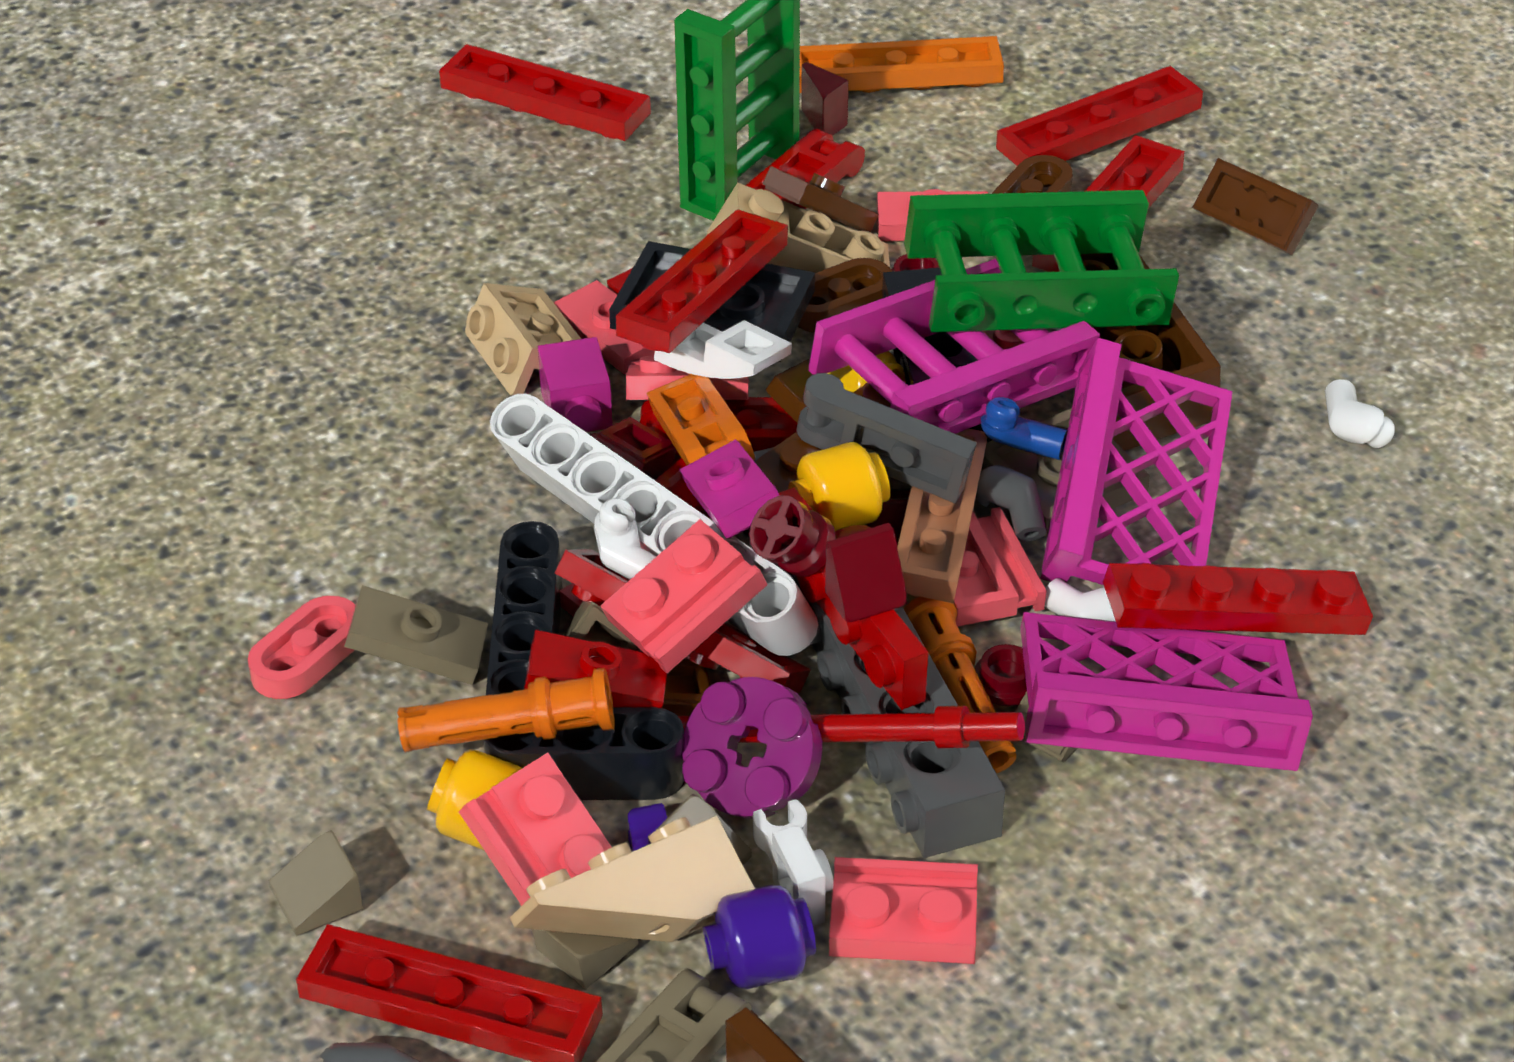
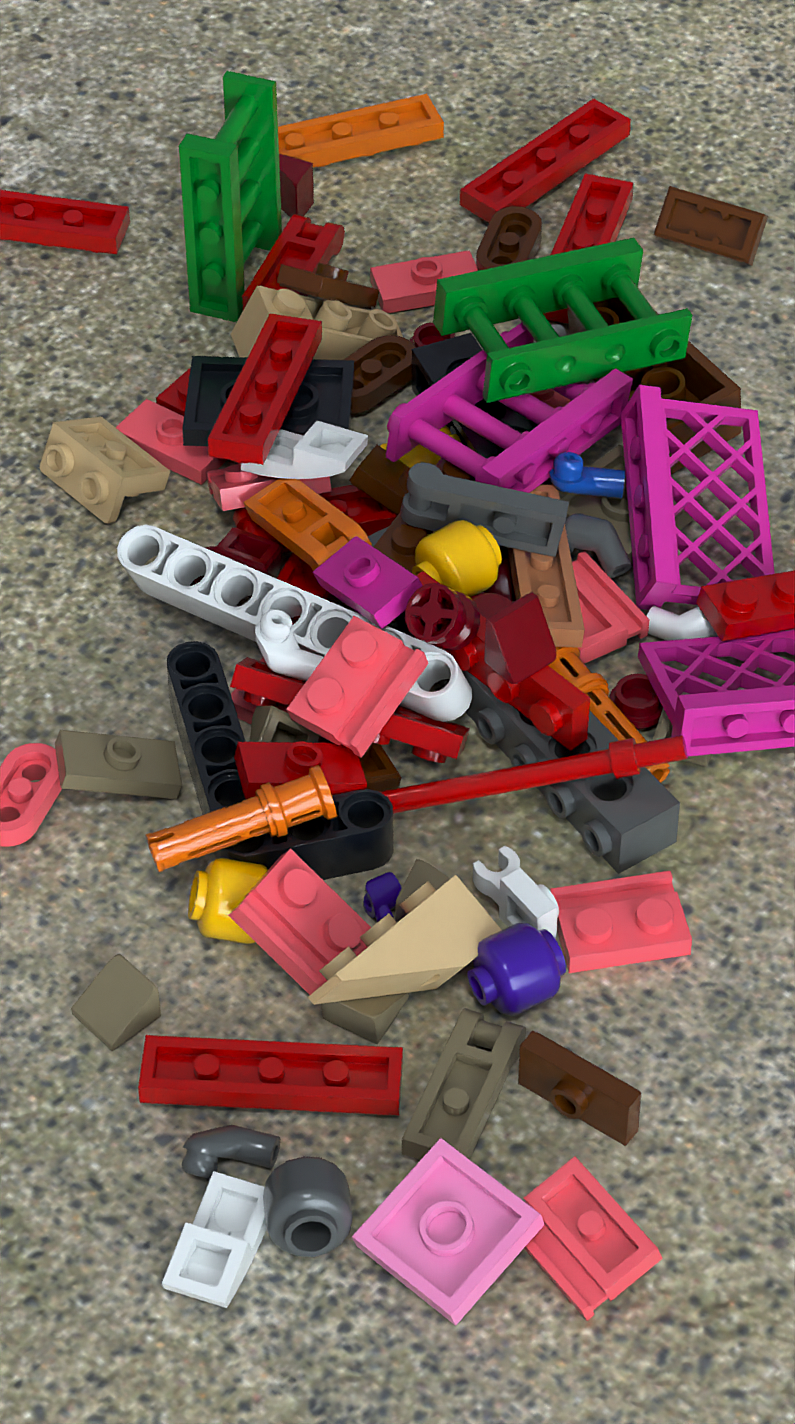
camera: 15 degrees left, 5 degrees up
dark pink brick [538,337,613,432] -> none
magenta plate [682,677,822,819] -> none

